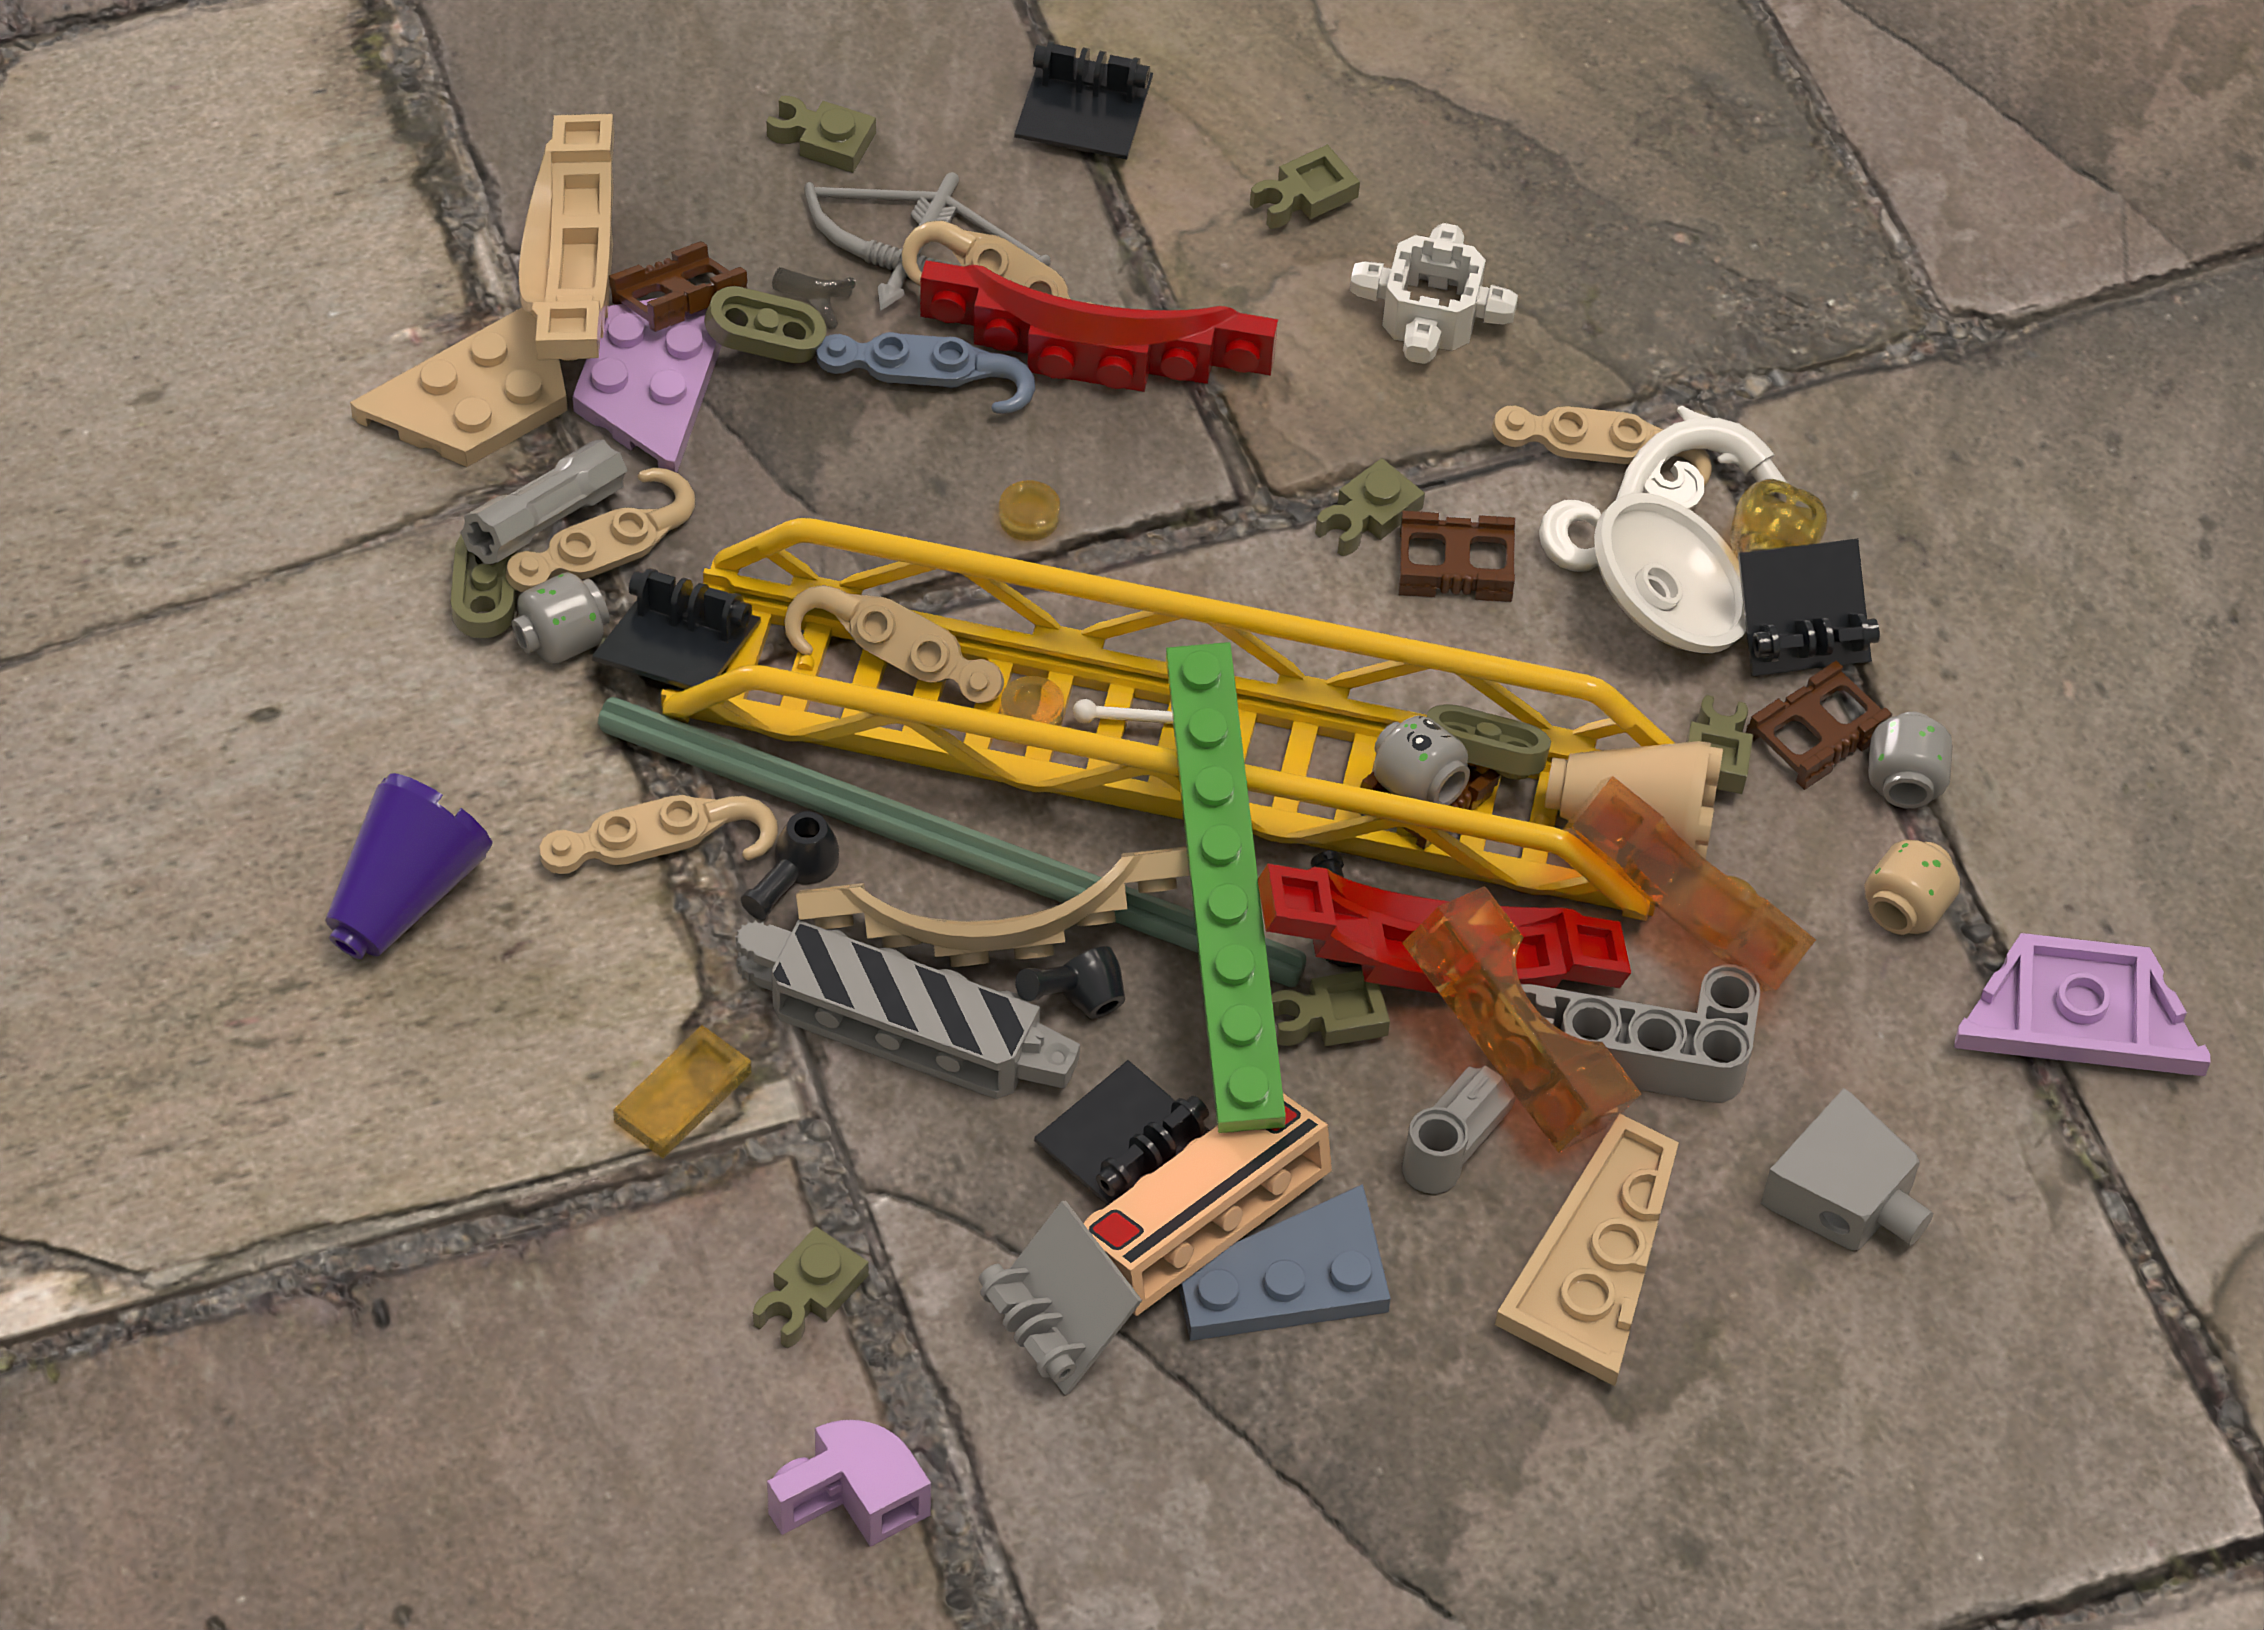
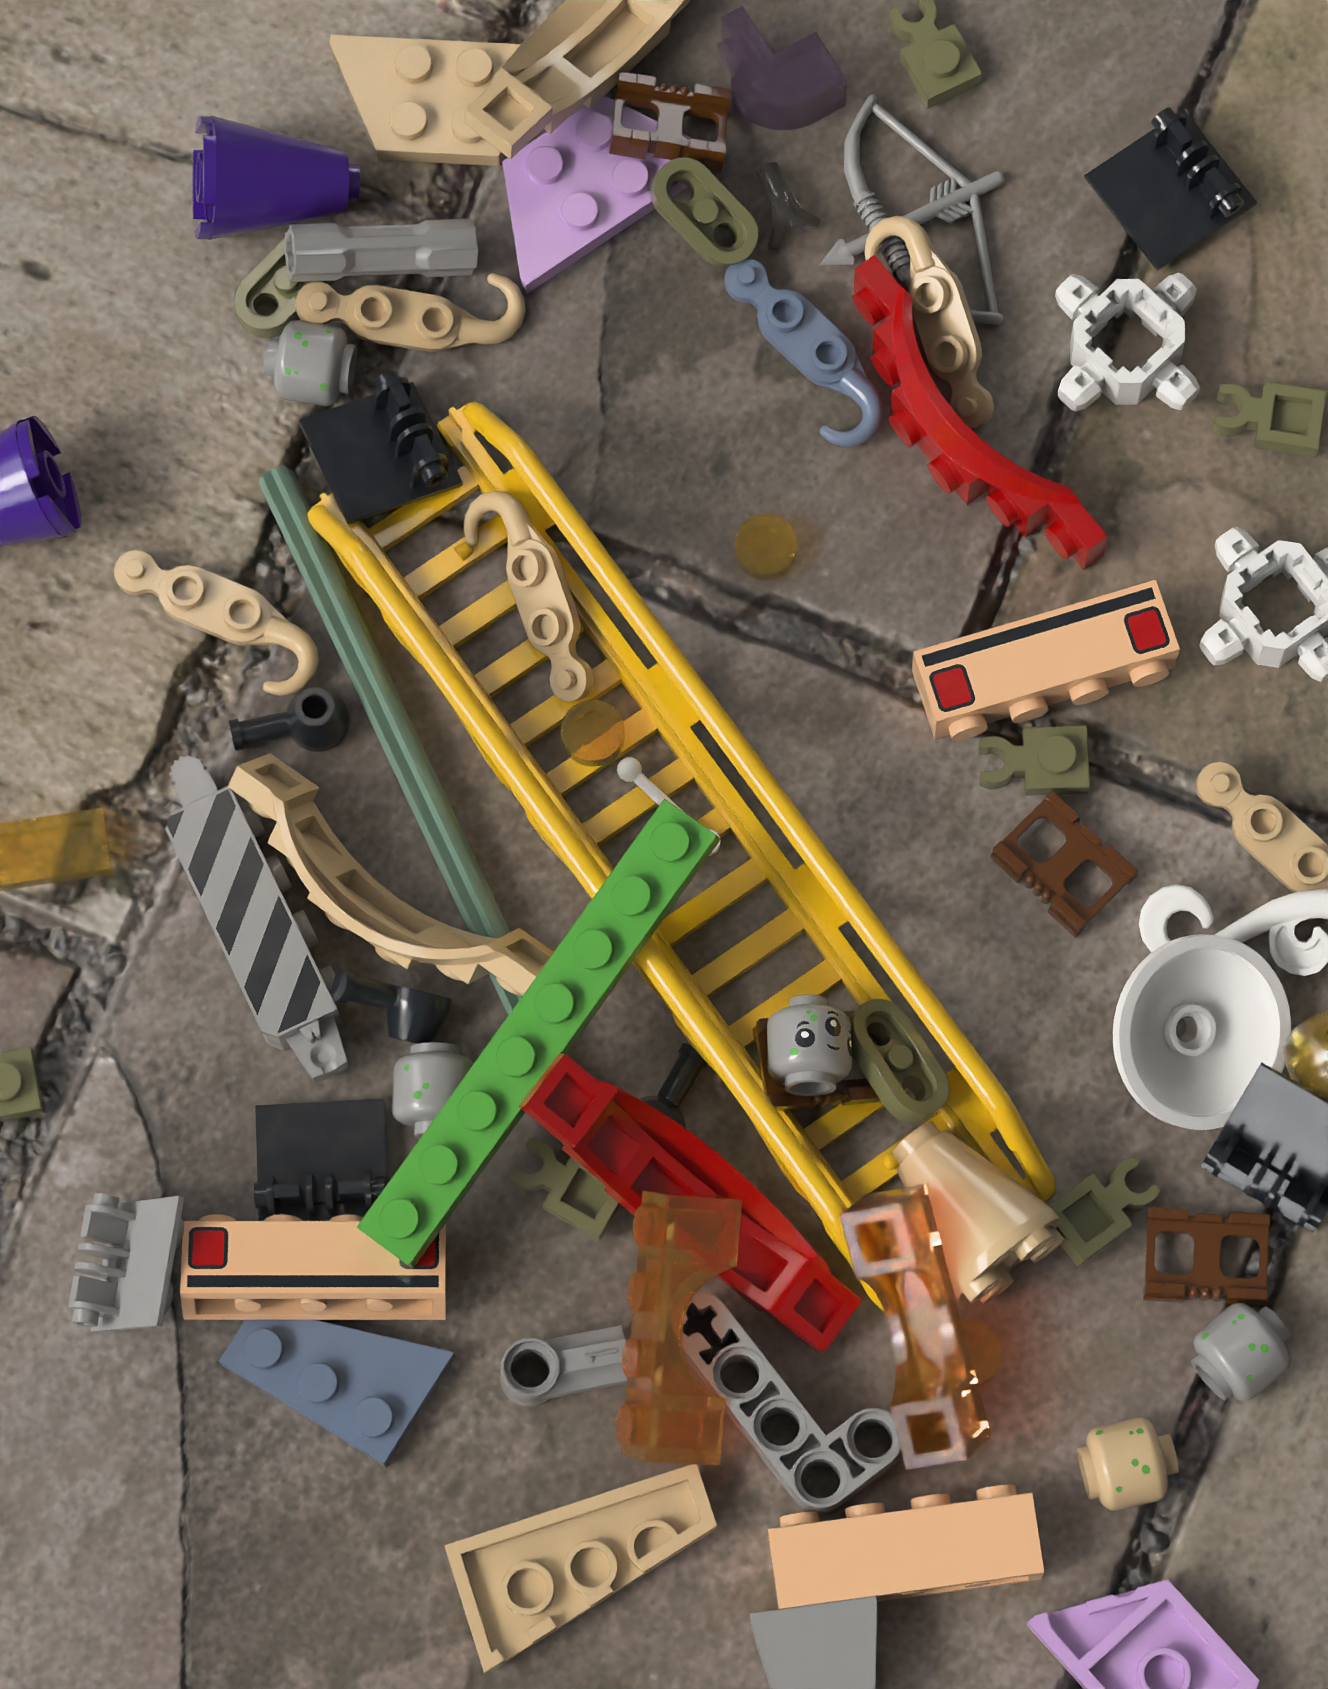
camera: 50 degrees right, 20 degrees up
none -> dark purple cone [192,115,360,240]
none -> light grey head [392,1042,474,1139]
none -> clear purple brick [717,6,847,130]
none -> light nougat brick [768,1484,1045,1610]
none -> light nougat brick [912,580,1180,741]
none -> white piece [1055,273,1200,412]

